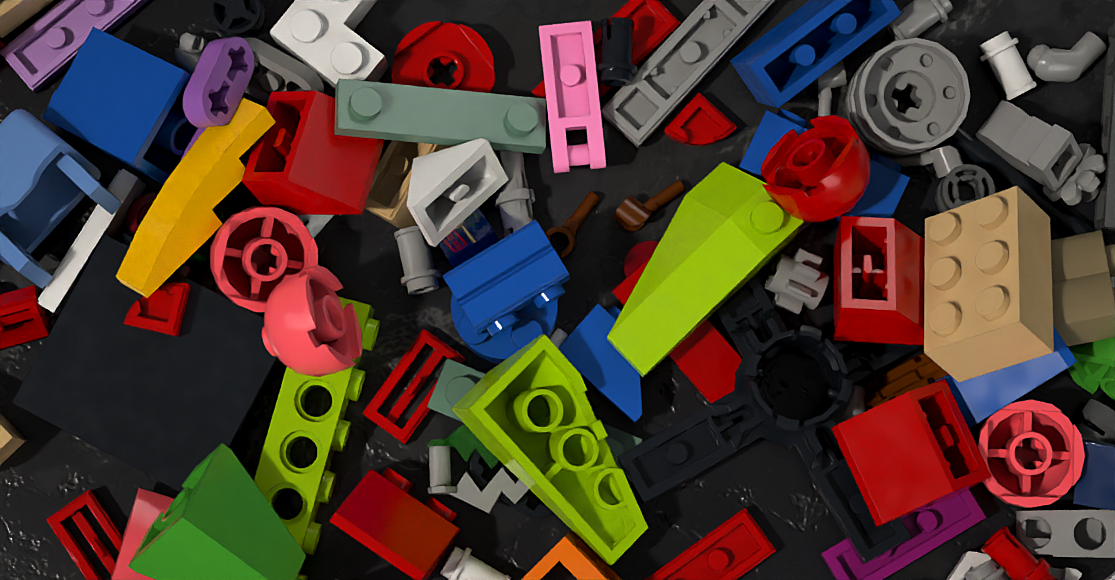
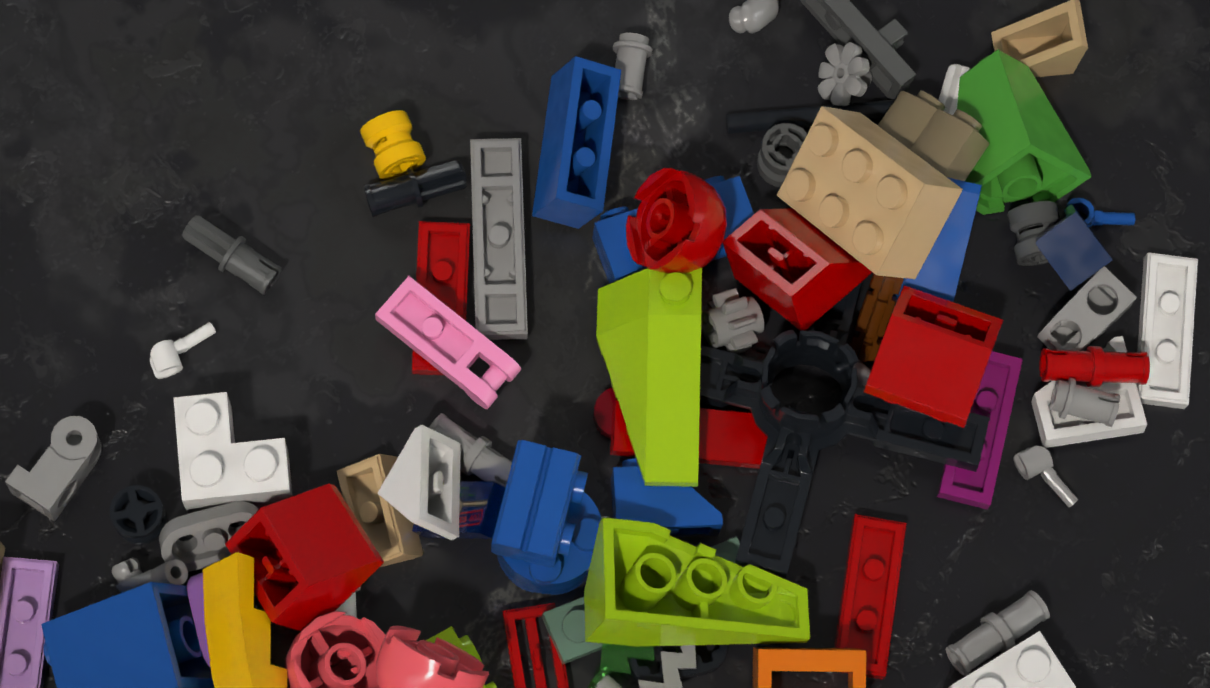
camera: 60 degrees left, 10 degrees down
medium lavender beam [183,36,255,128] -> none
sand green plate [334,78,546,154] -> none
red plate [392,21,496,93] -> none
light grey pin [394,225,442,295] -> none
reddish brown hand [545,191,600,258] -> none
black pin [596,17,637,87] -> none
reddish brown hand [613,180,685,232] -> none
red tile [663,93,737,147] -> none
light grey hand [814,60,847,117] -> none
light grey wheel [845,38,971,156] -> none
light grey hand [888,145,963,178] -> none
light grey leg [976,100,1084,193] -> none
coral cylinder [976,400,1085,508] -> none
white pin [979,31,1037,101] -> none

